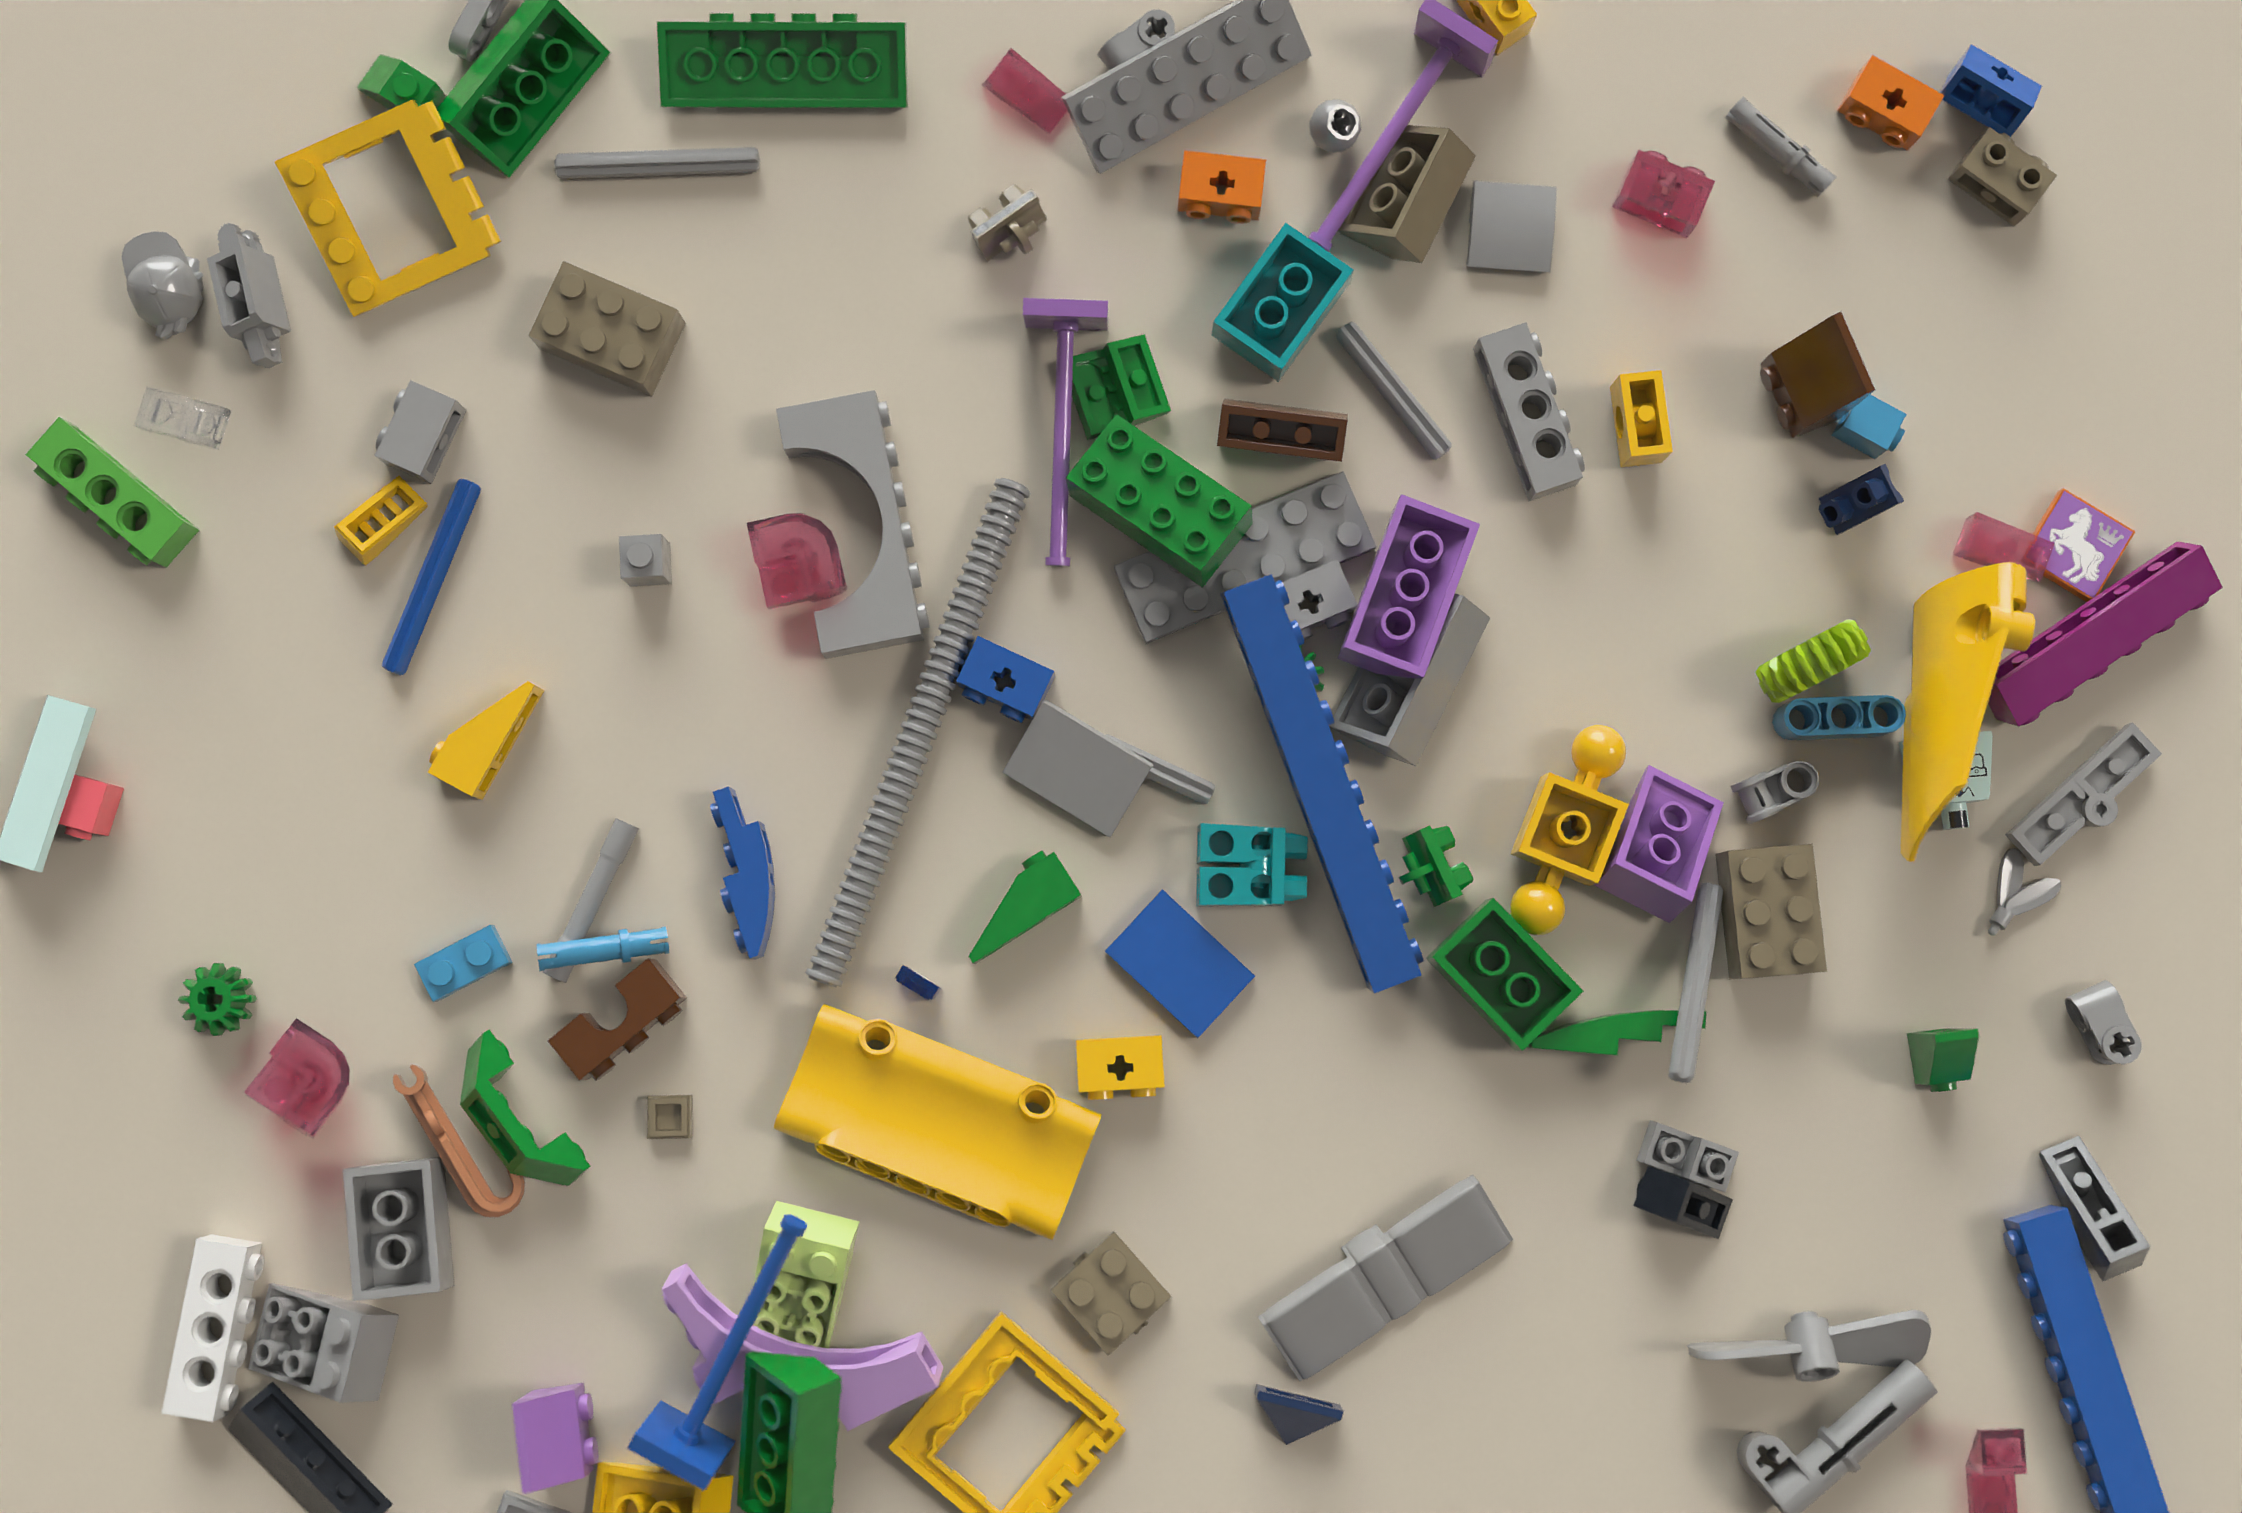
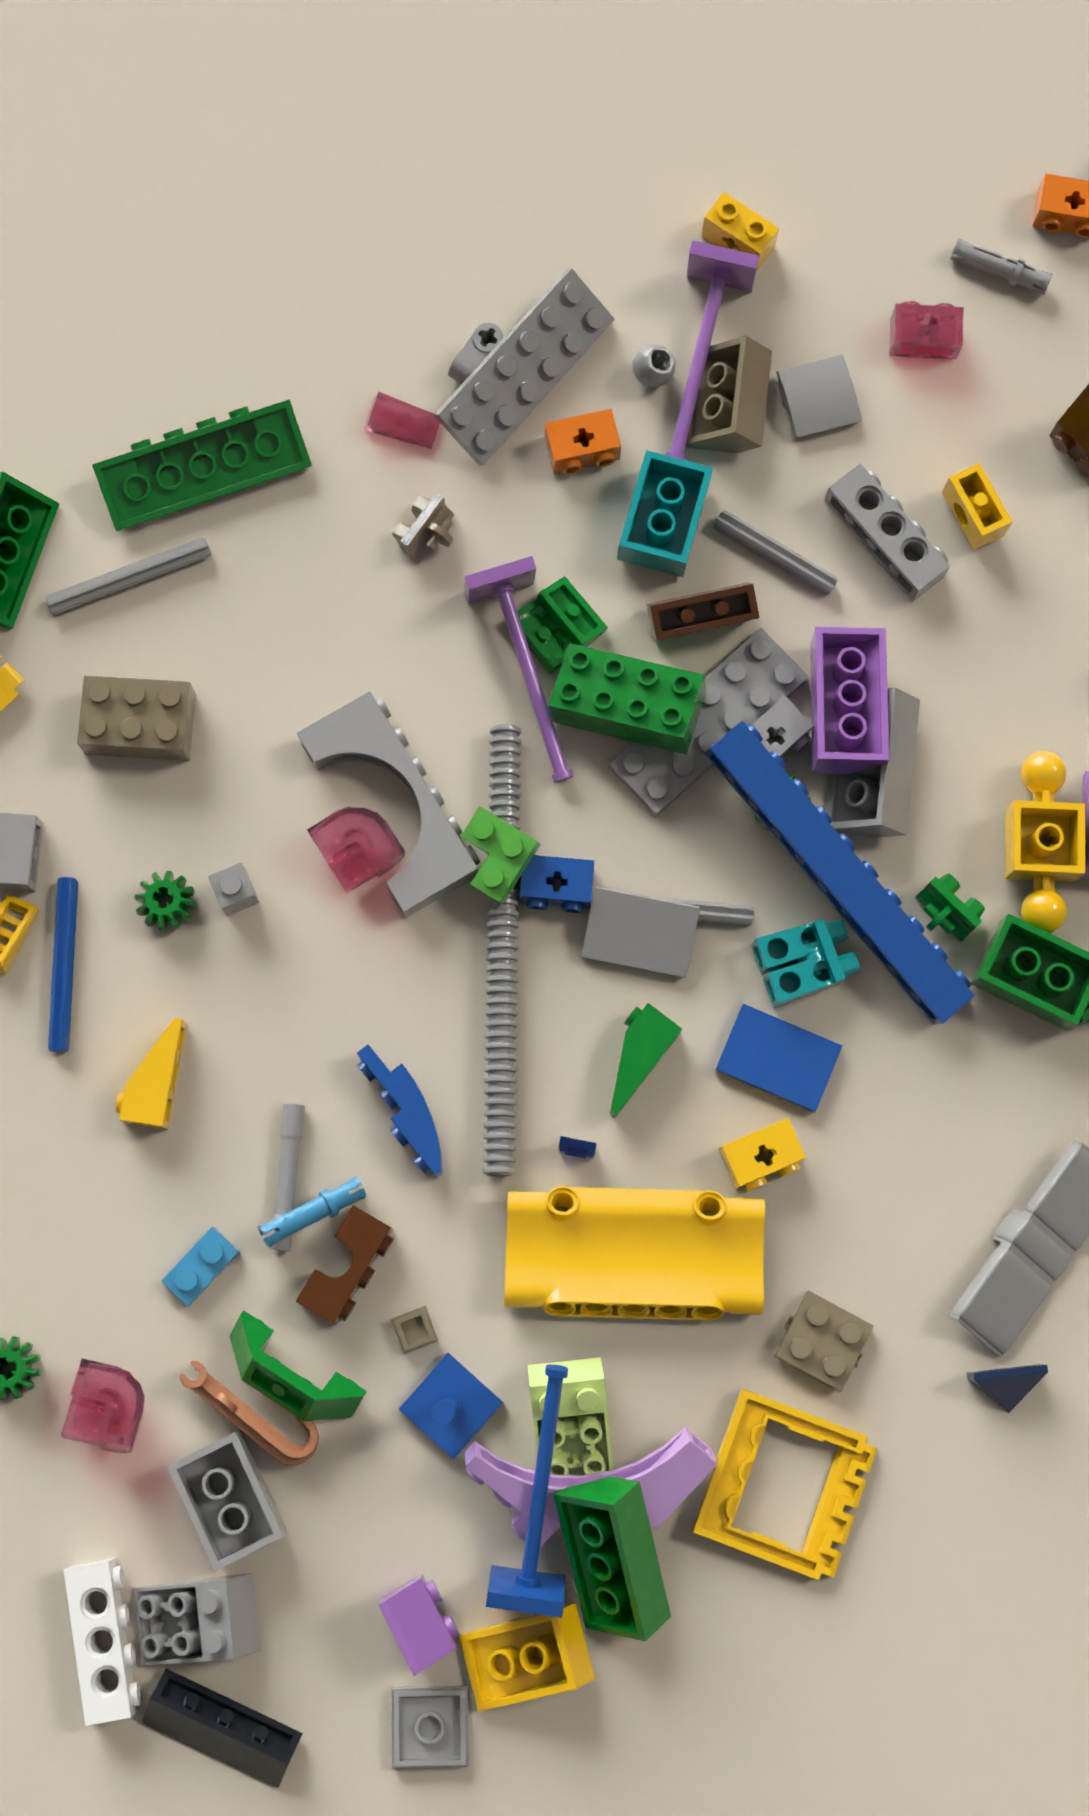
camera: 20 degrees left, 5 degrees down
none -> green gear [135,871,197,932]
none -> blue tile [399,1353,503,1459]
none -> bright green plate [461,806,541,905]

